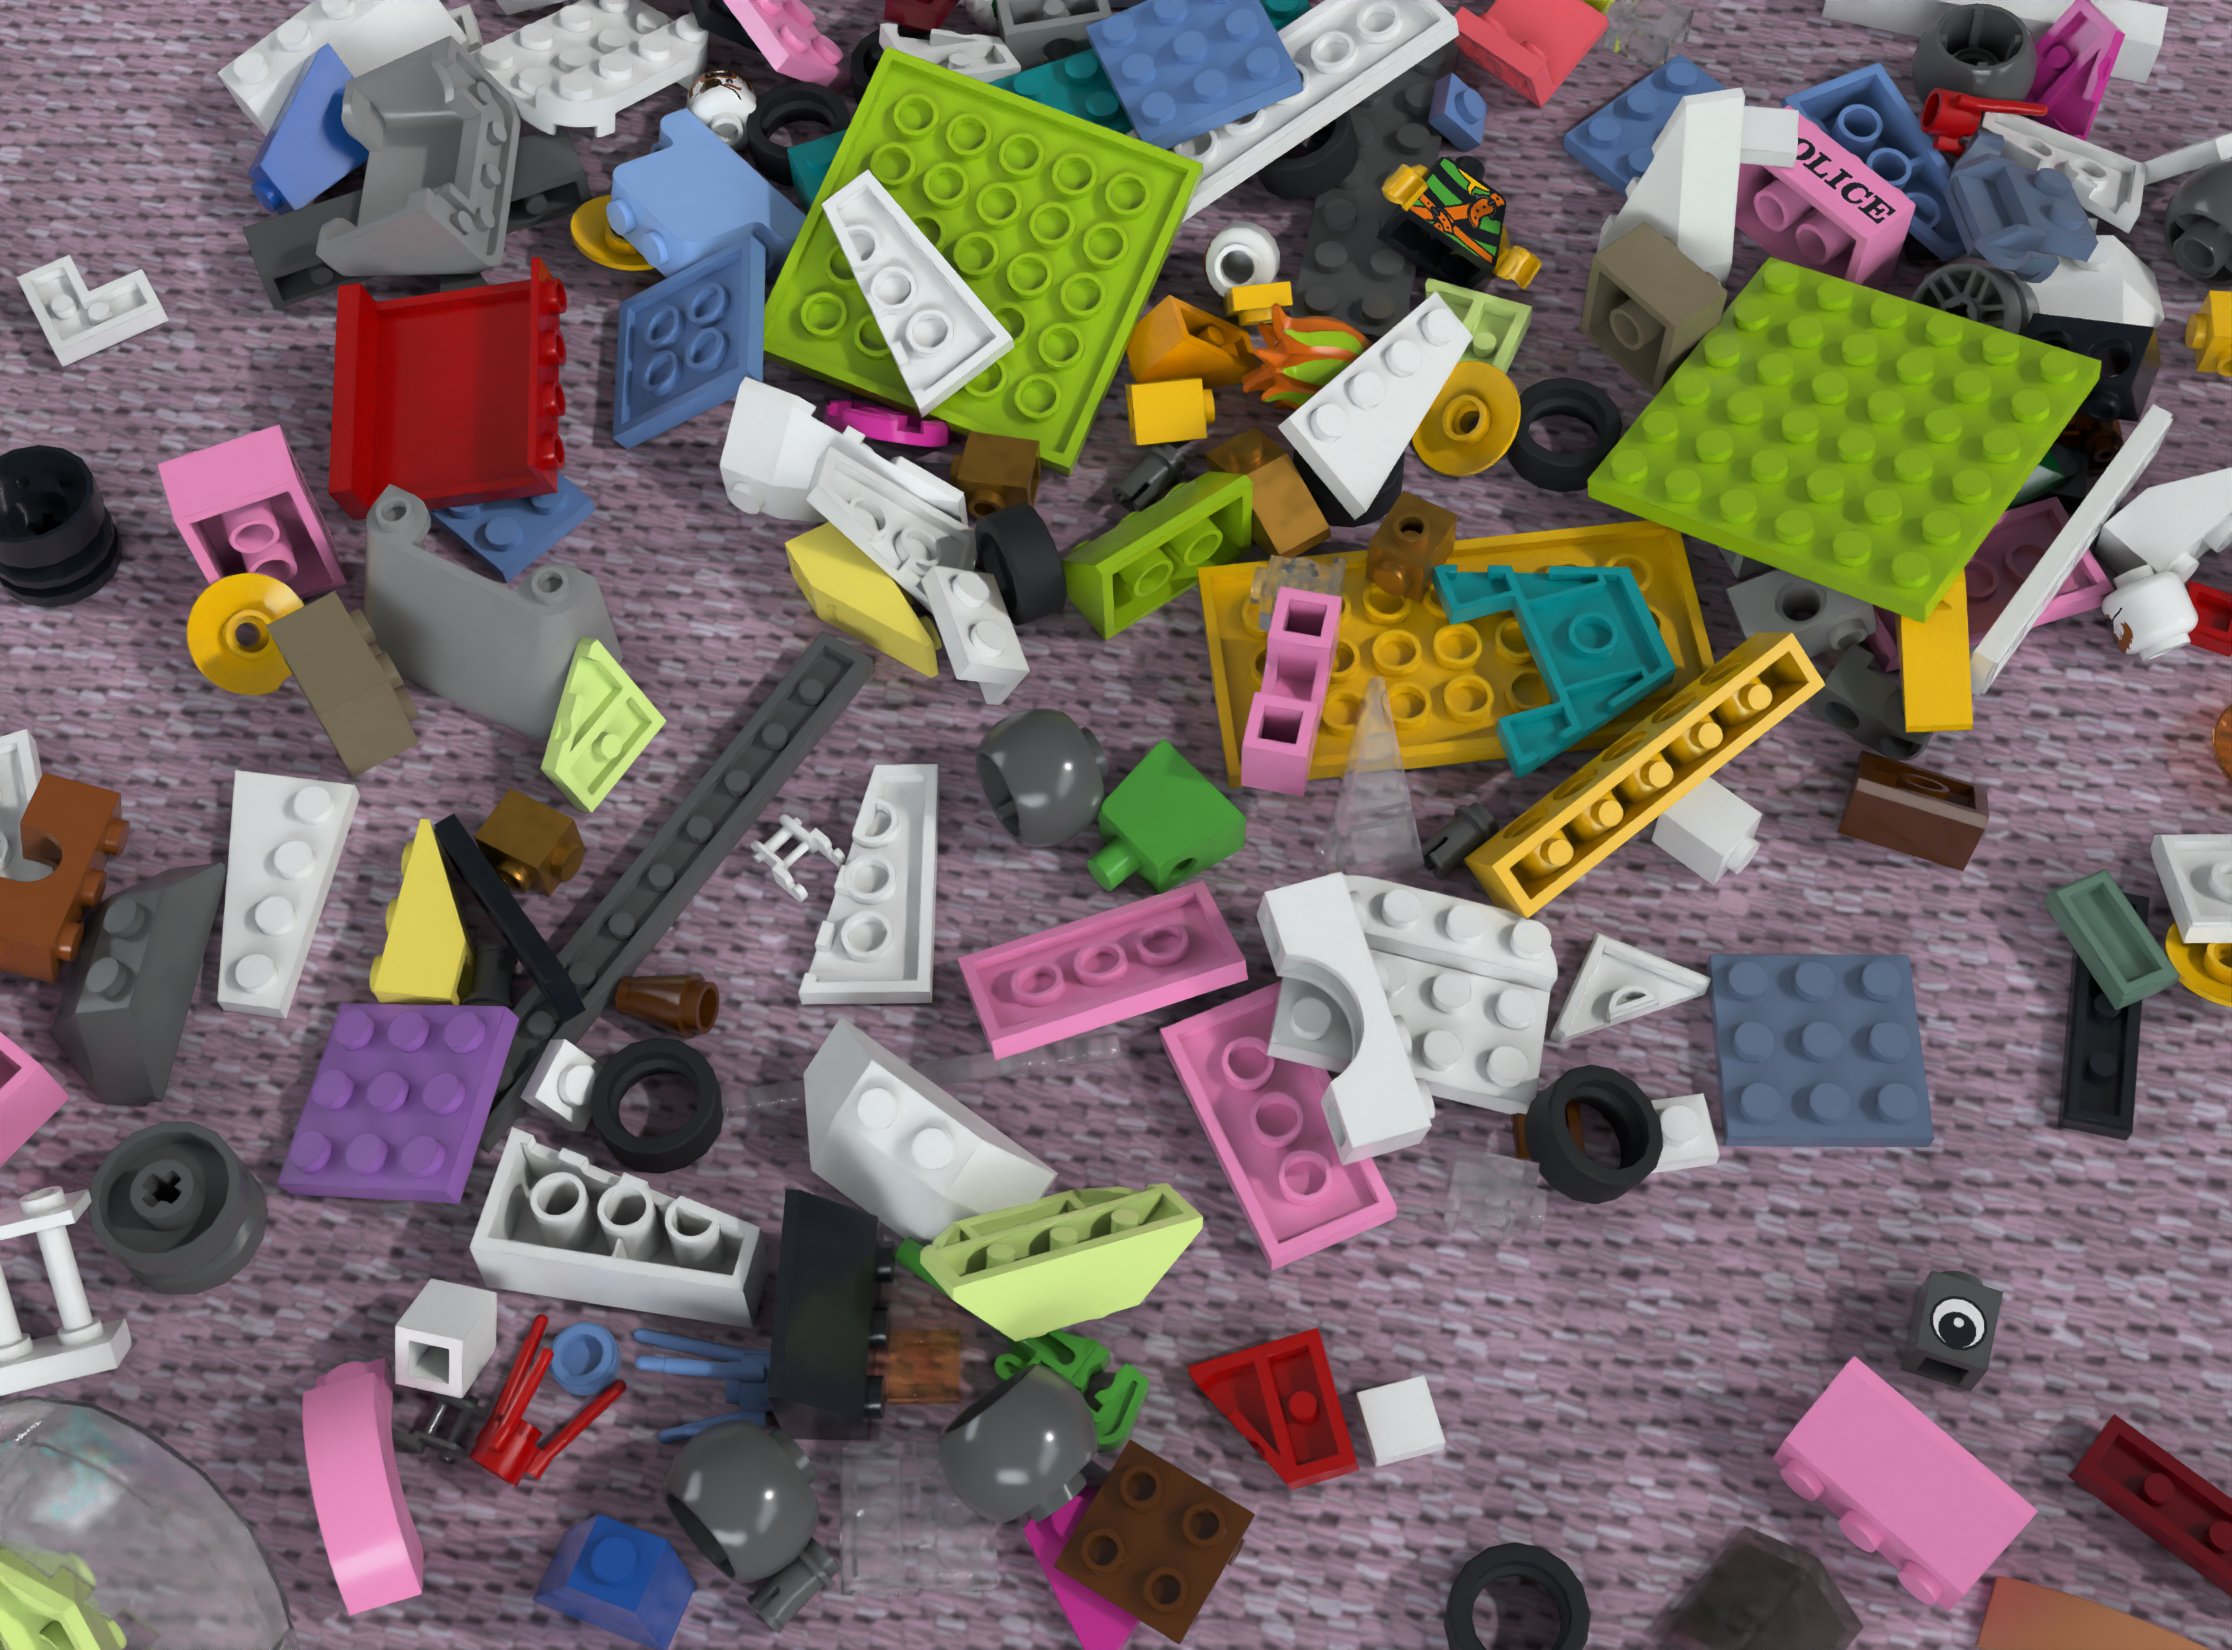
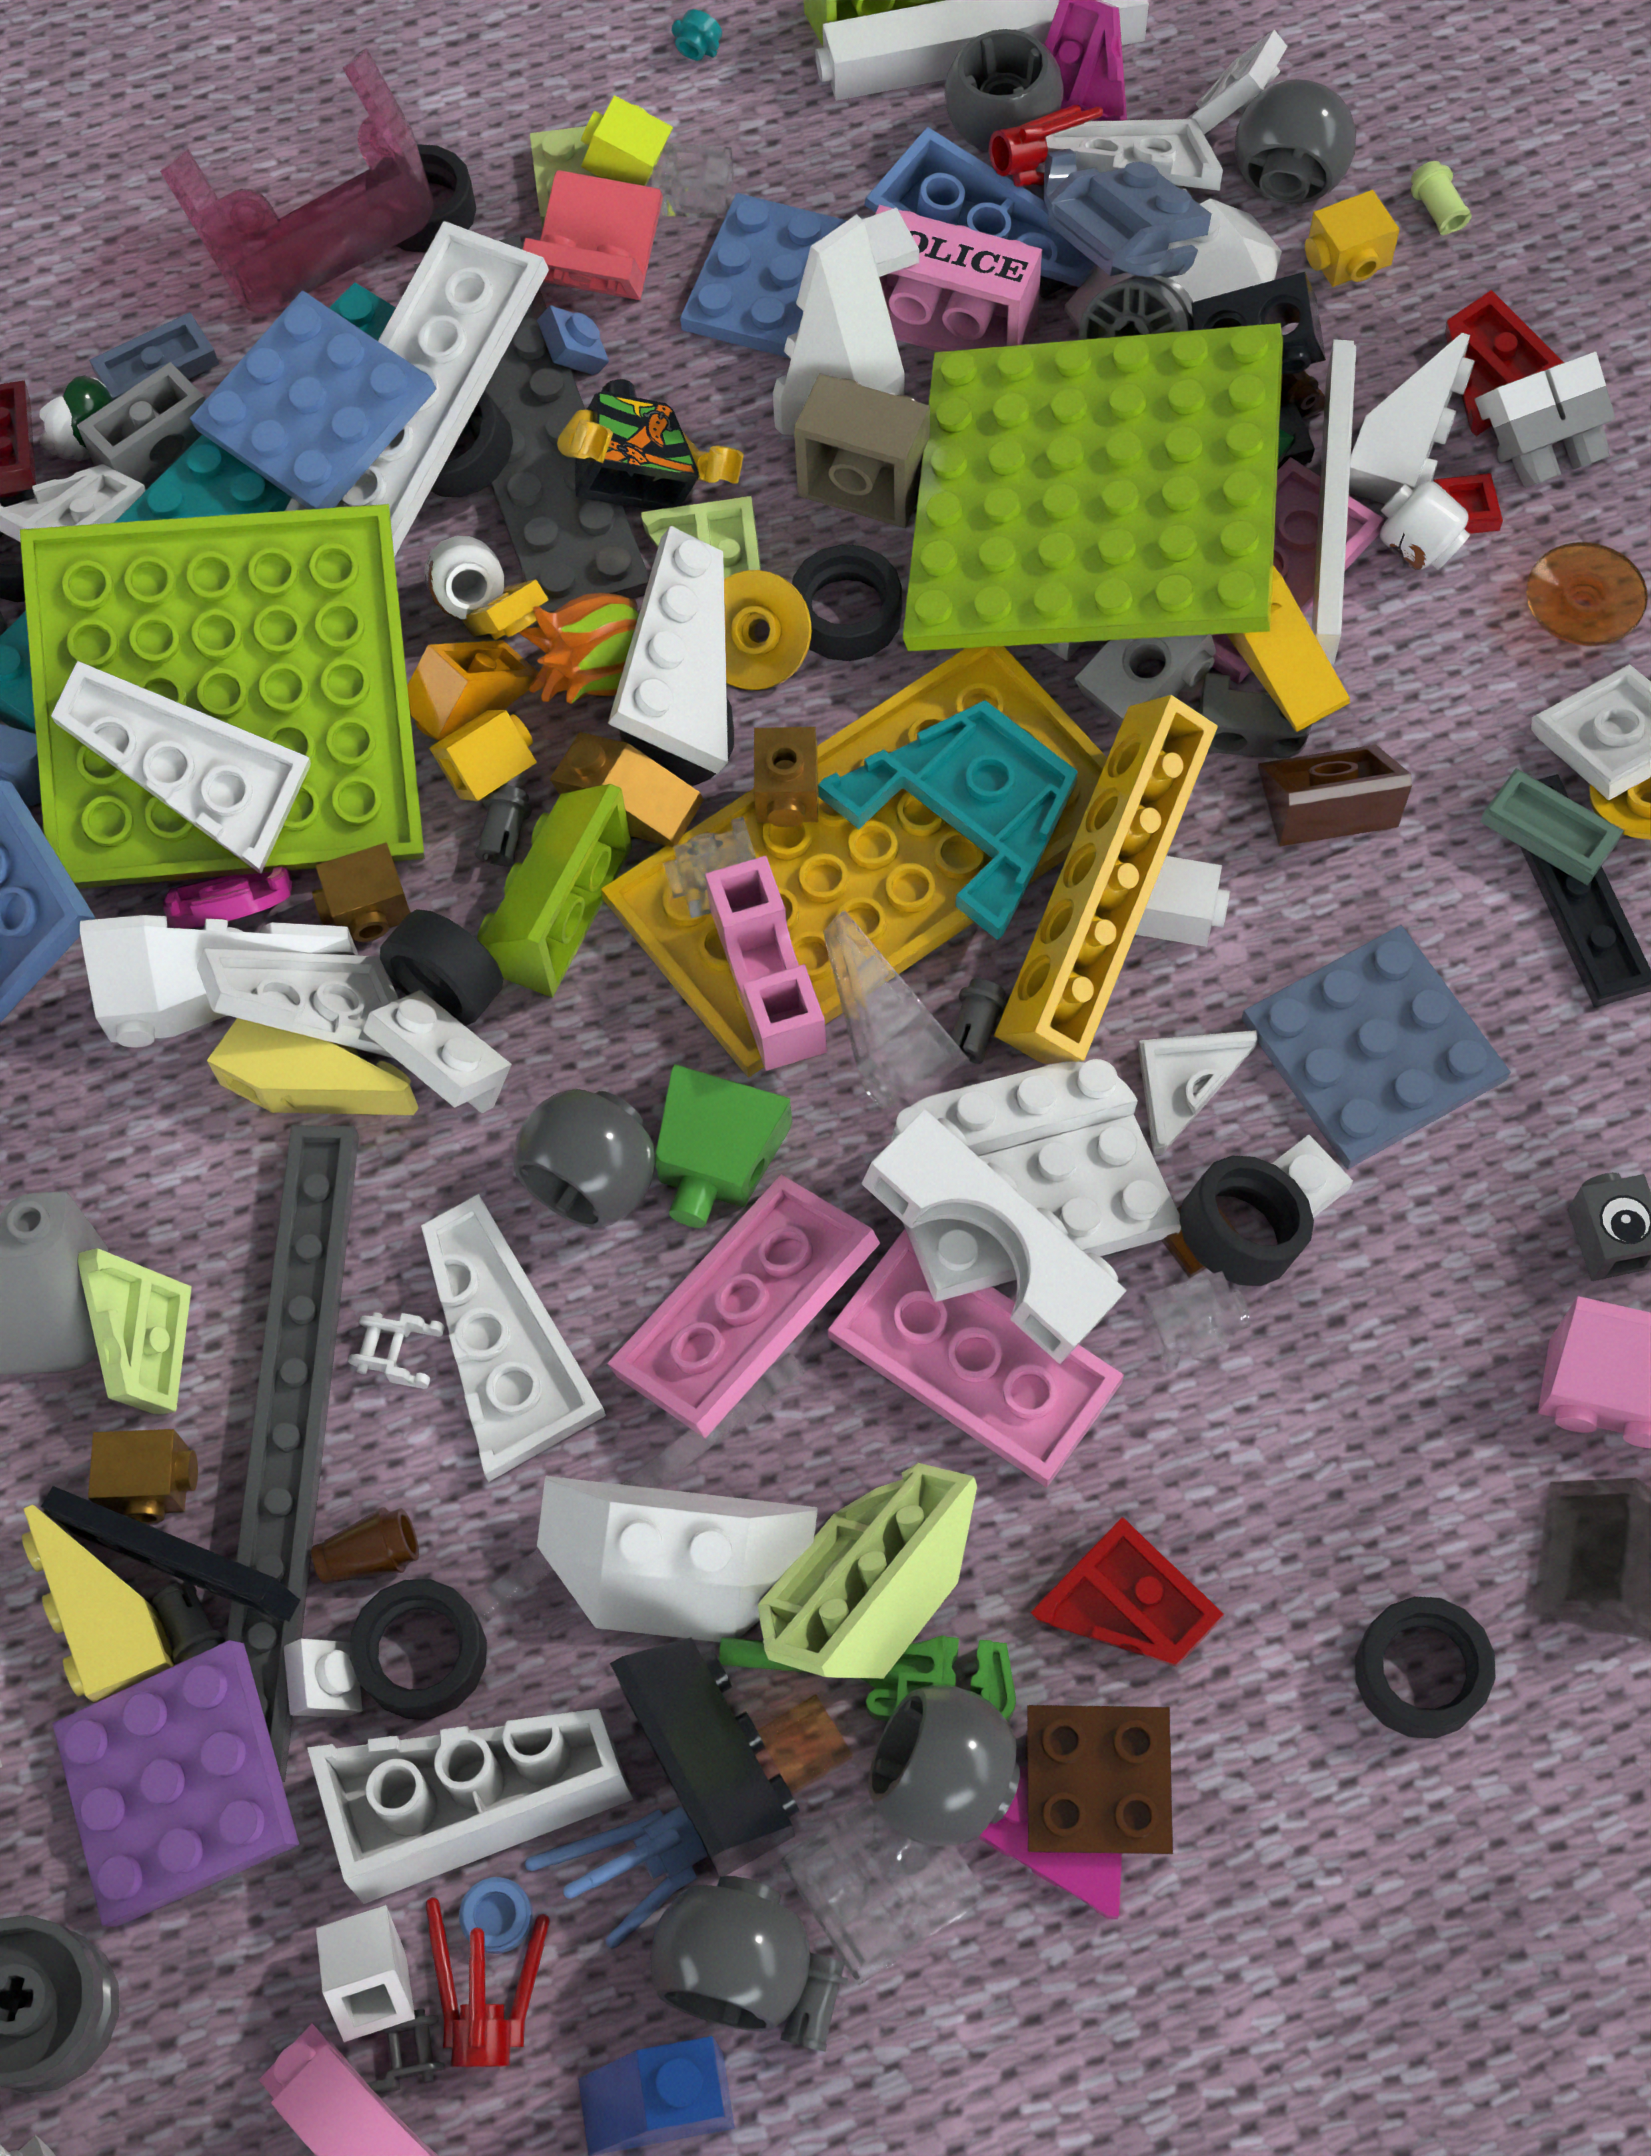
camera: 30 degrees left, 5 degrees up
white tile [1355,1375,1446,1467] -> none

